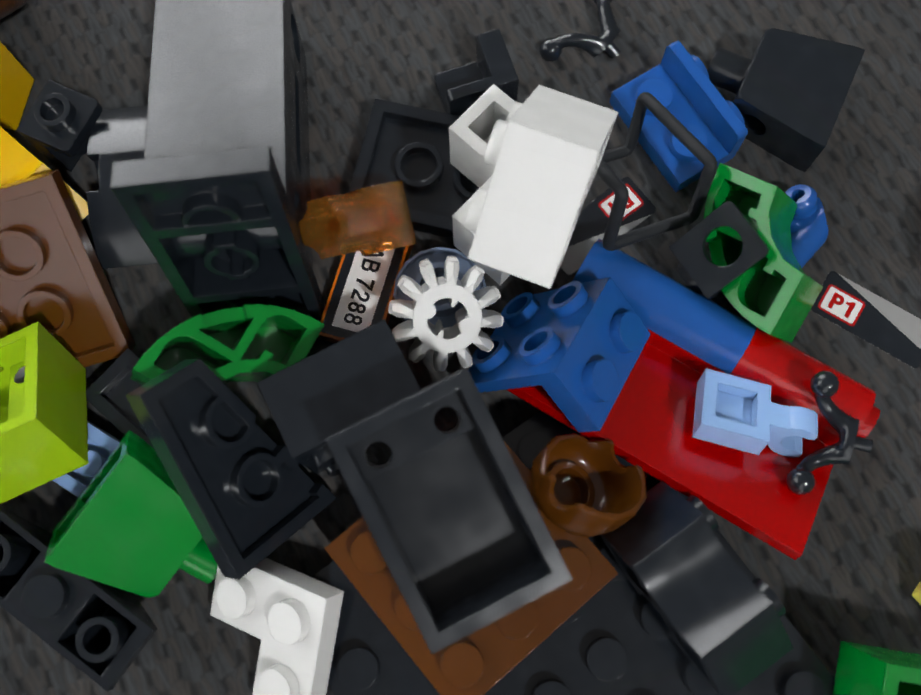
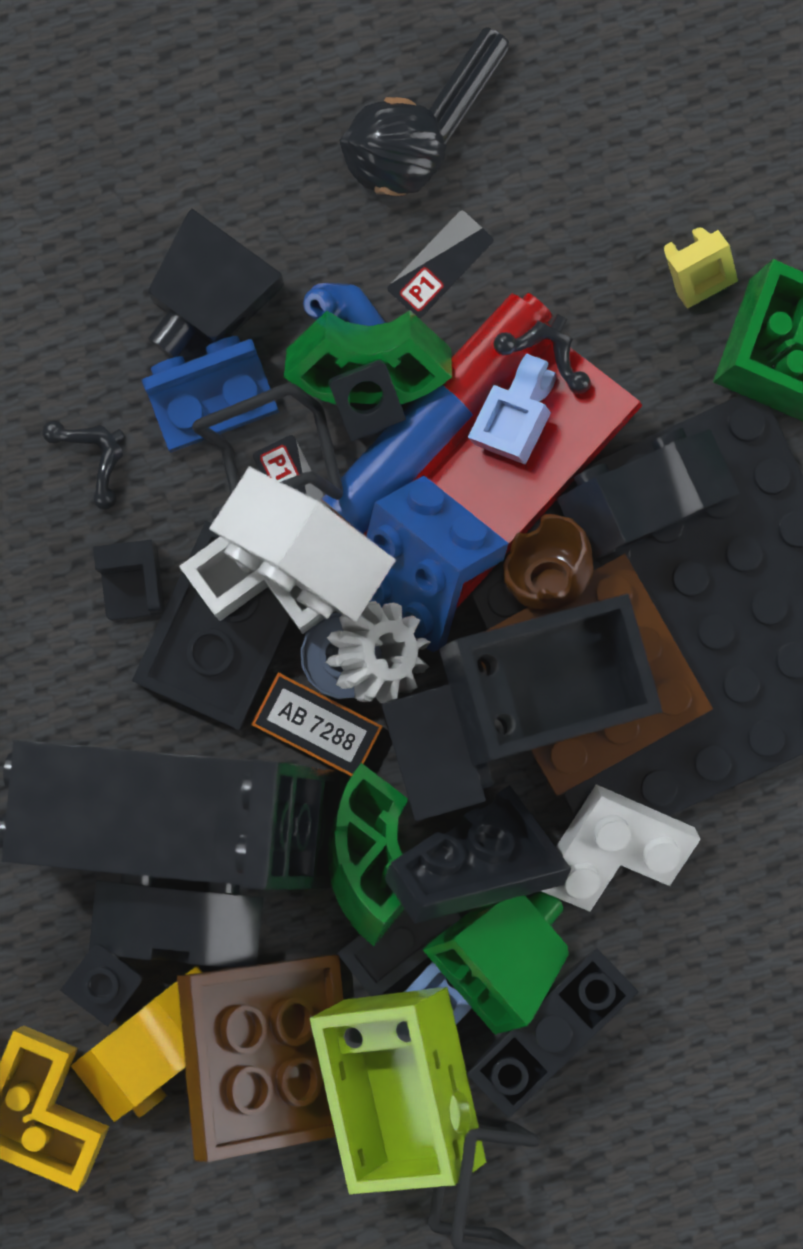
camera: 80 degrees left, 10 degrees up
clear orange piece [299,181,417,259] -> none

